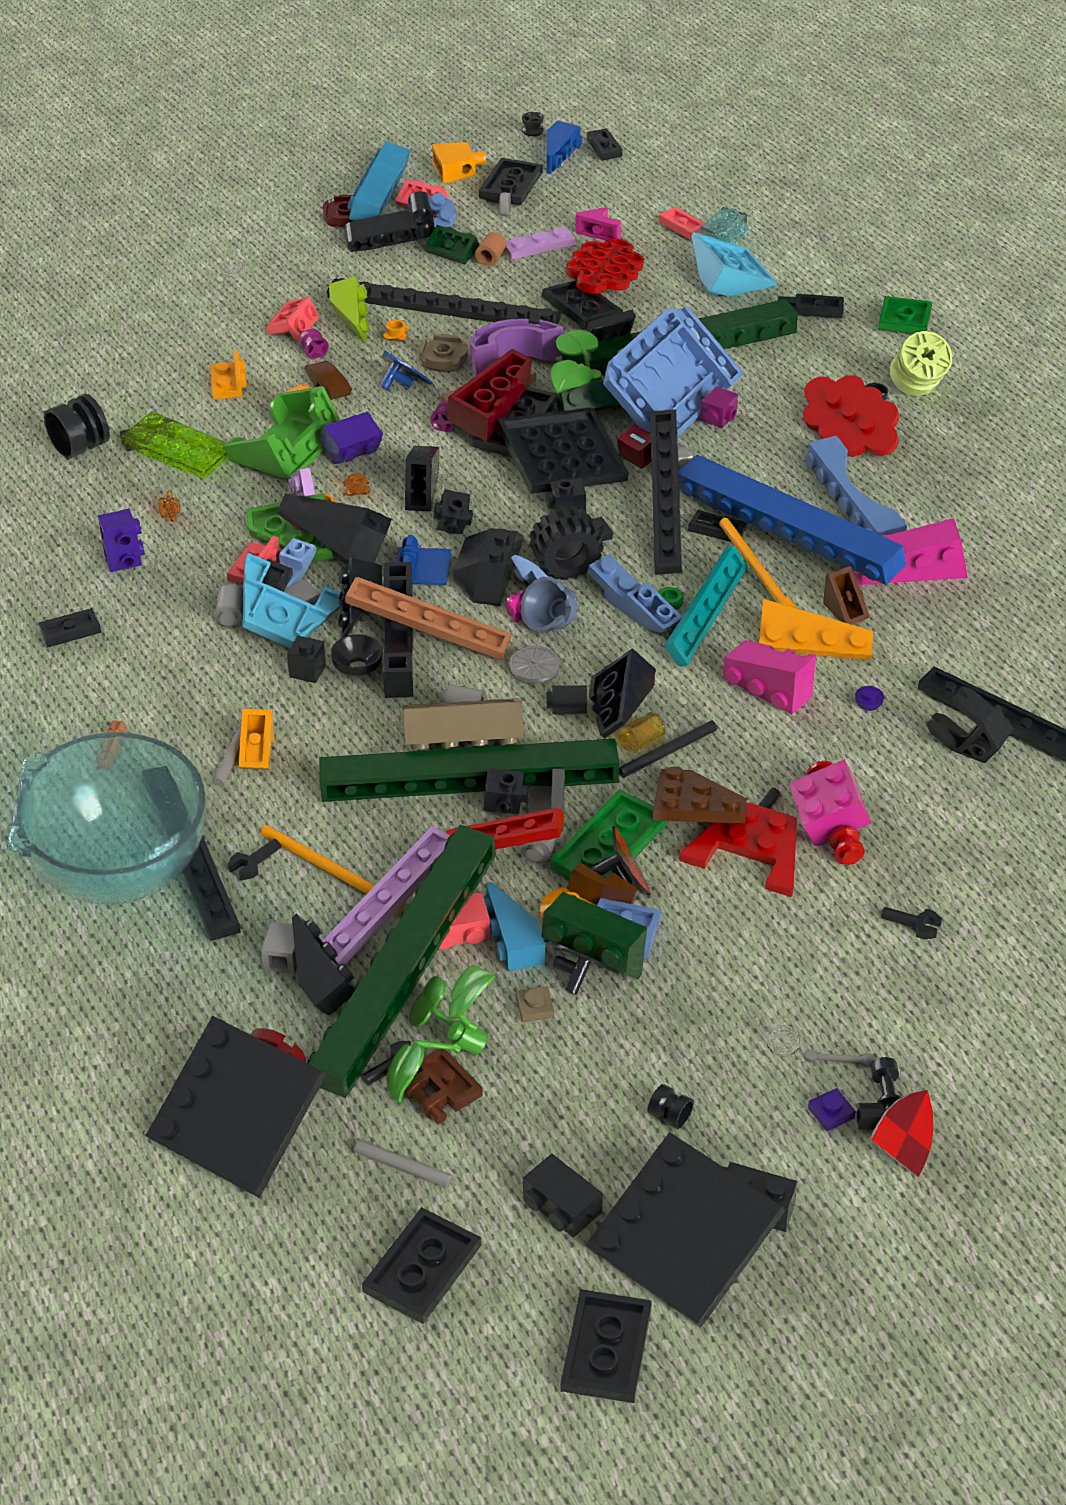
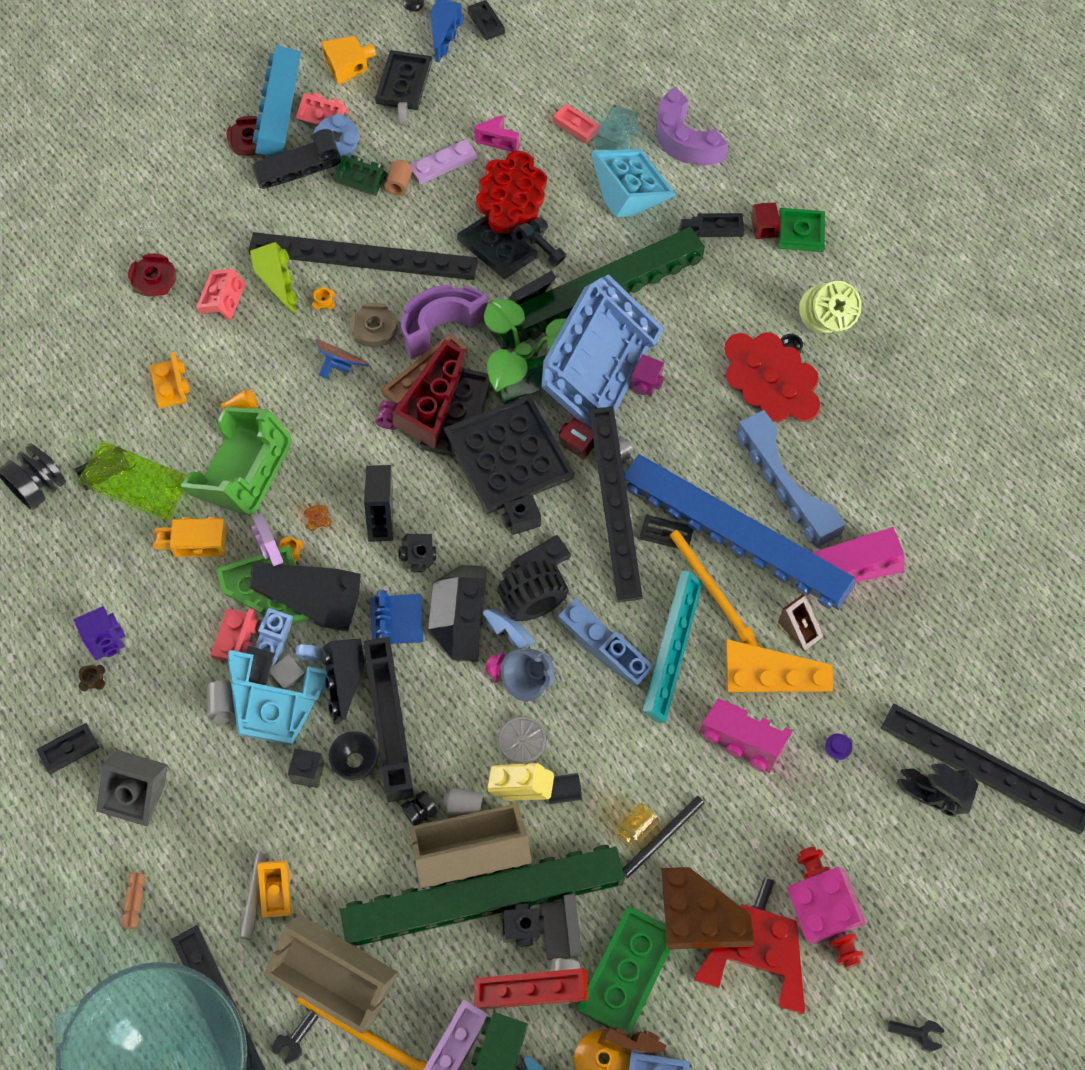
camera: 10 degrees left, 20 degrees up
clear orange plate [158,491,180,522] -> none
magenta wheel [299,328,329,359] -> none
reddish brown slope [304,361,352,400] -> none
dark purple brick [320,411,383,464] -> none
nougat plate [345,577,512,660] -> none
black wedge [589,648,656,739] -> none
shield [591,826,652,896] -> none
green tile [658,587,684,610] -> none
none -> dark brown plate [78,665,106,692]
none -> dark grey slope [96,750,168,826]
none -> dark red plate [128,253,176,297]
none -> light orange brick [152,517,227,557]
none -> dark tan piece [264,915,398,1034]
none -> light blue tile [295,645,322,661]
none -> black wheel [400,790,438,826]
none -> light yellow brick [487,763,554,801]
none -> black bar [511,217,567,268]
none -> medium lavender brick [656,87,728,166]
none -> dark red brick [751,202,781,239]

